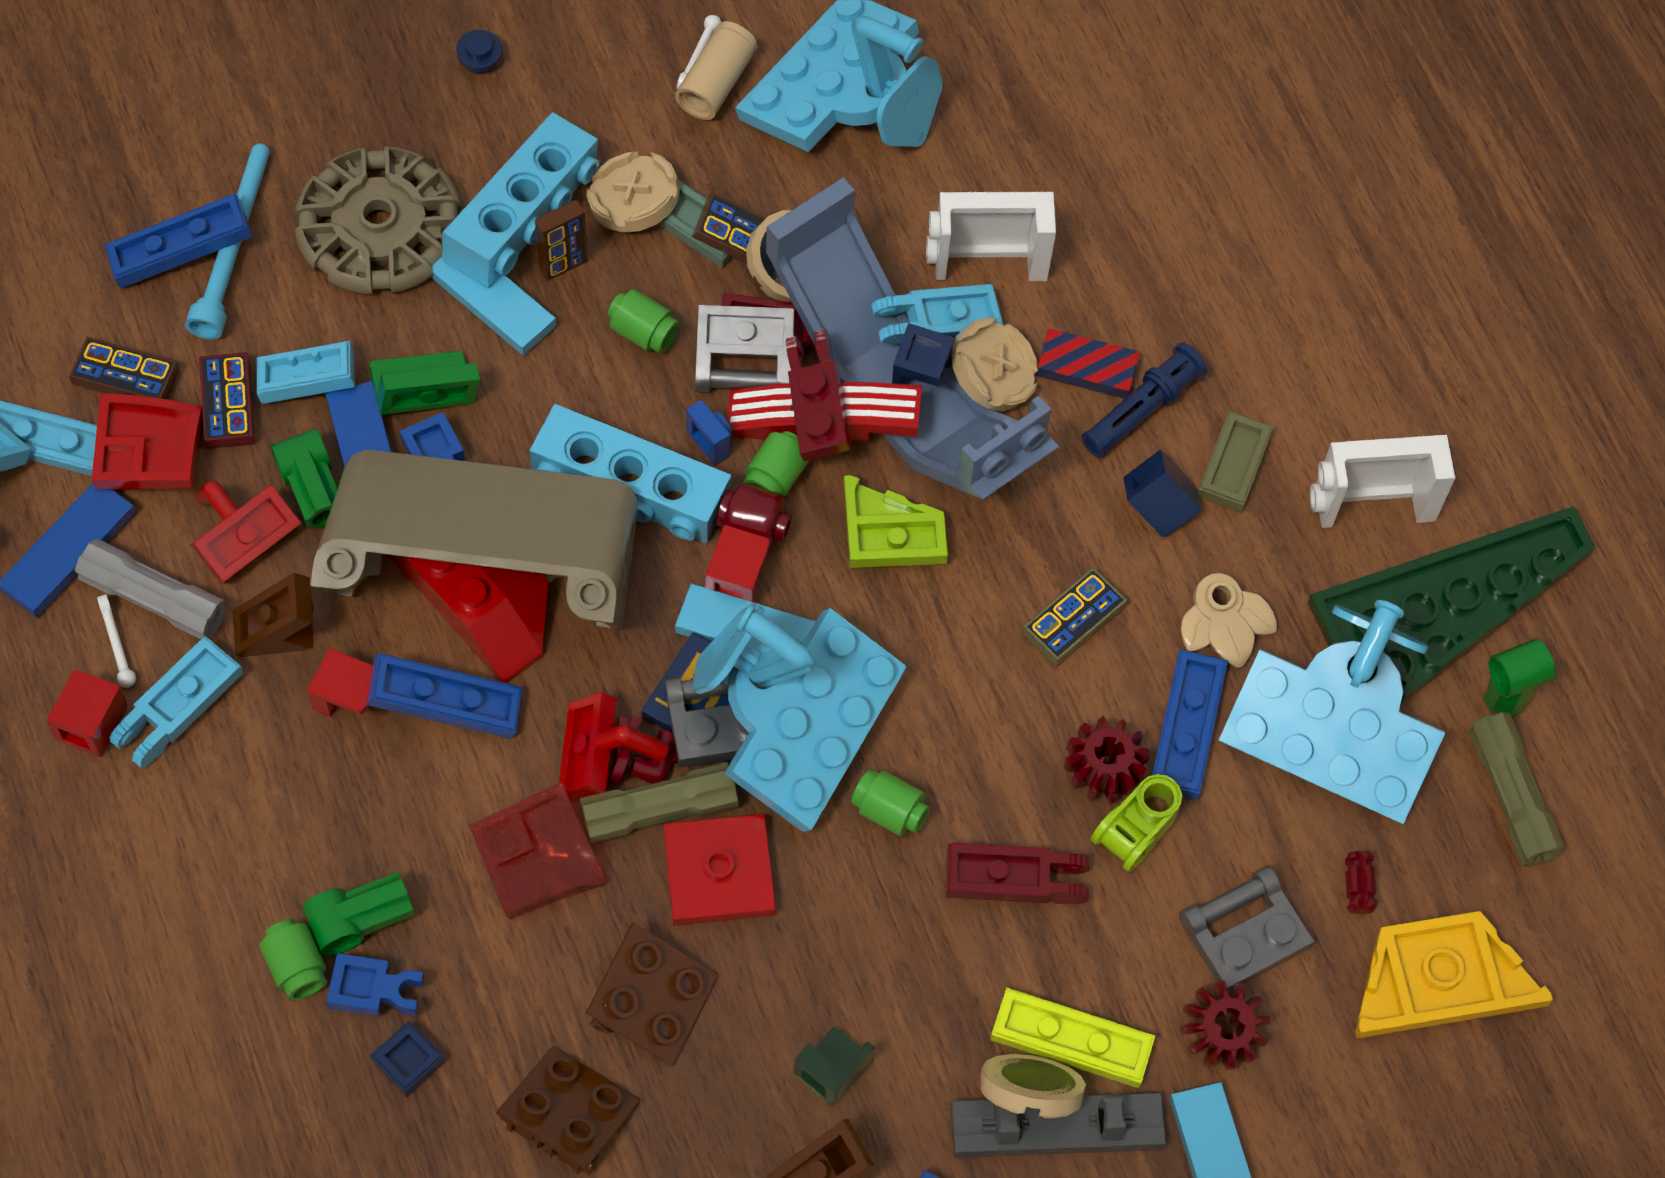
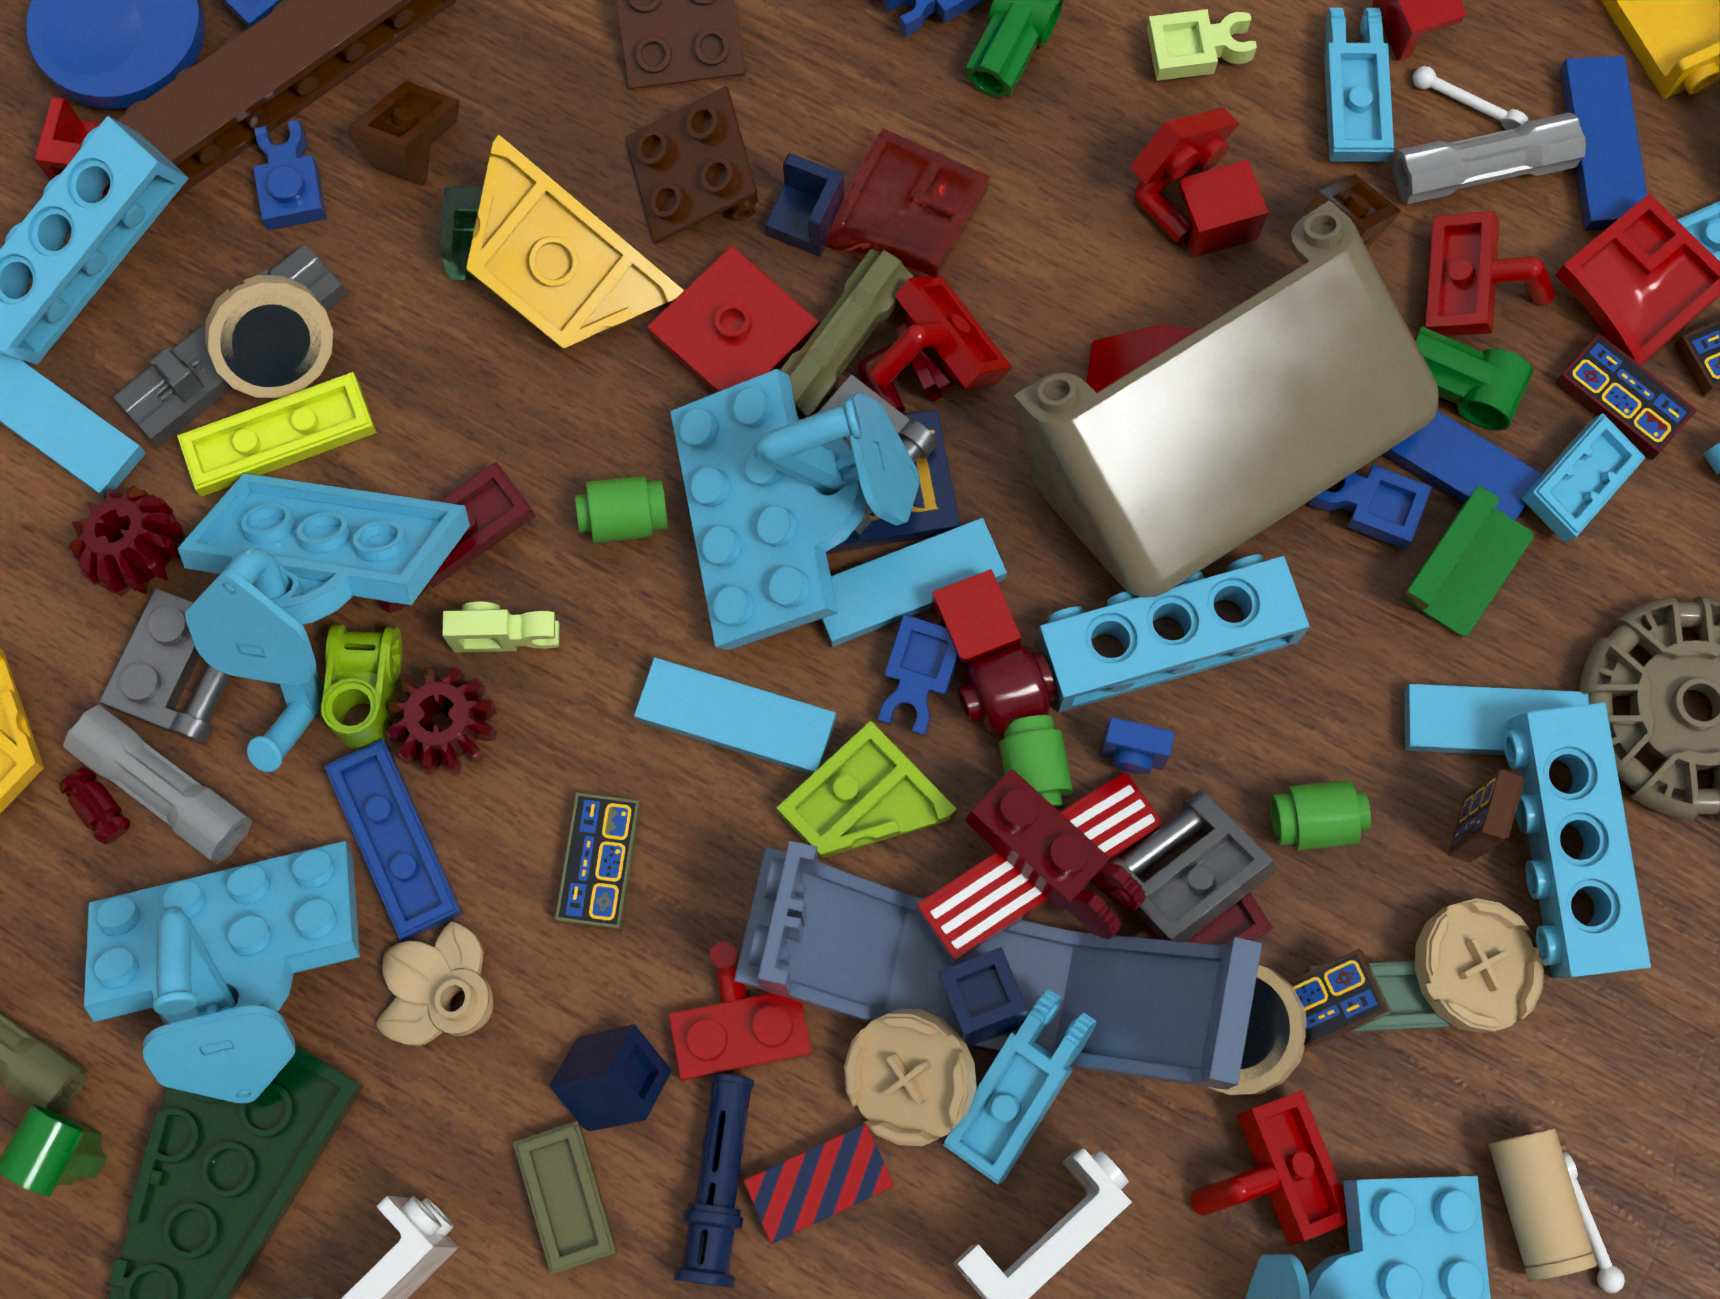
camera: 145 degrees right, 10 degrees up
blue tile [366,653,522,739] -> none
none -> light grey axle [63,705,253,864]
none -> medium azure plate [178,473,470,772]
none -> yellowish green plate [442,602,560,653]
none -> yellow wing [466,135,684,349]
none -> medium azure tile [634,657,837,775]
none -> red plate [669,941,812,1082]
none -> dark blue panel [765,153,845,257]
none -> blue plate [878,615,959,736]
none -> red plate [1130,107,1239,245]
none -> yellowish green plate [1147,9,1257,81]
none -> red plate [1190,1090,1347,1246]

